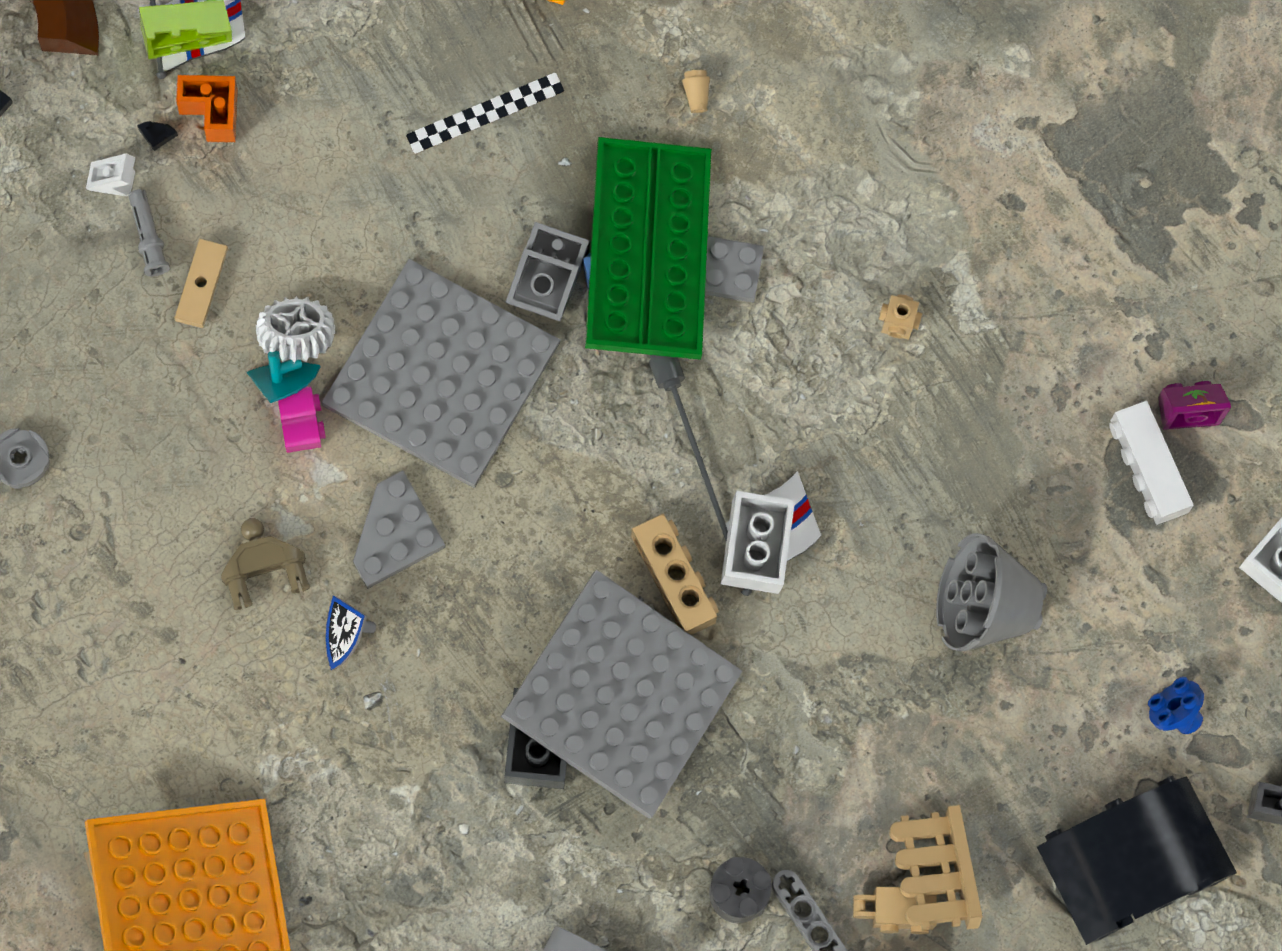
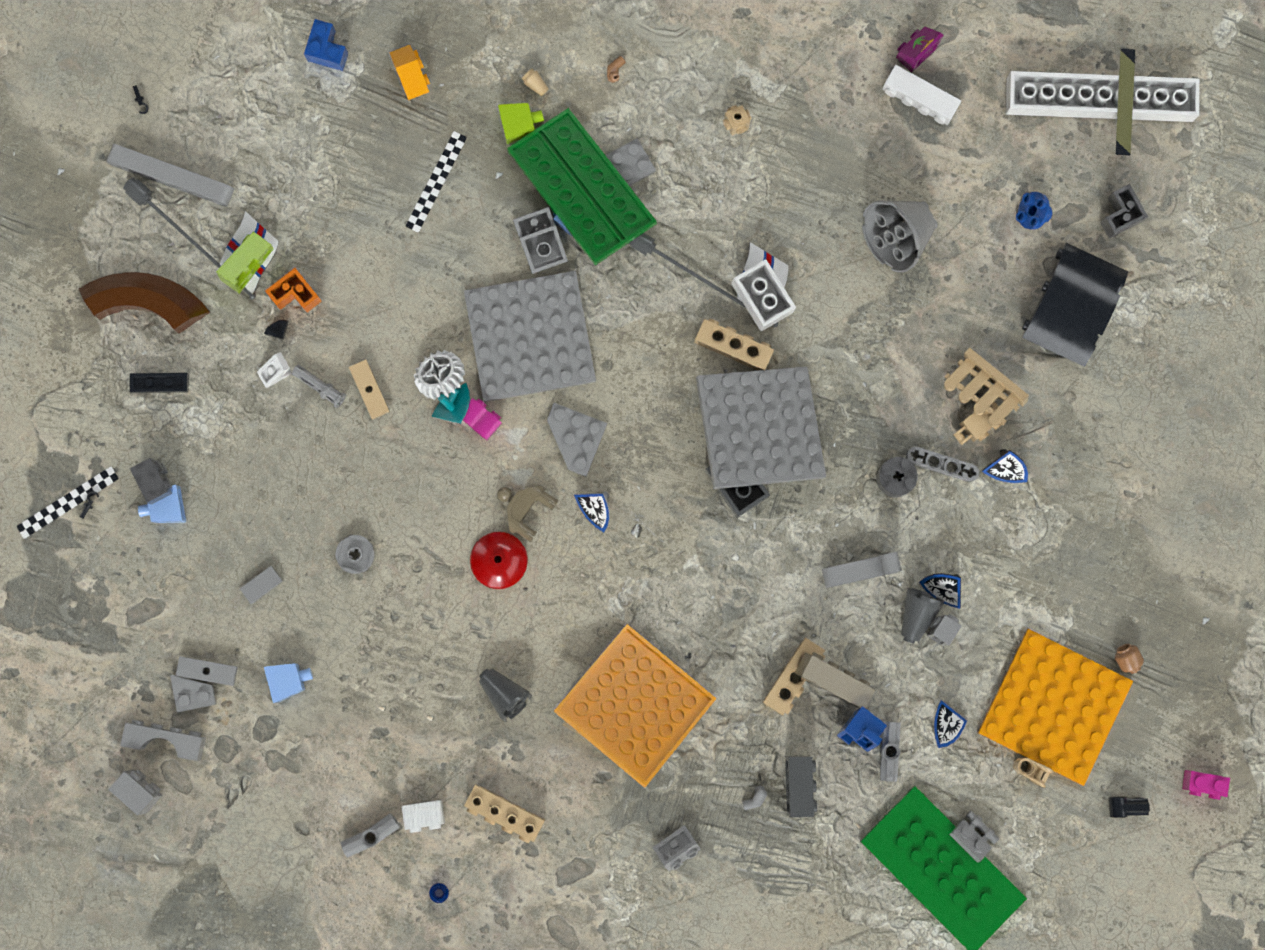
camera: 35 degrees left, 10 degrees up
none -> red dish [470,532,528,589]
none -> dark grey cone [479,669,532,722]
none -> lime torso [498,103,544,144]
none -> medium nougat arm [607,56,626,83]

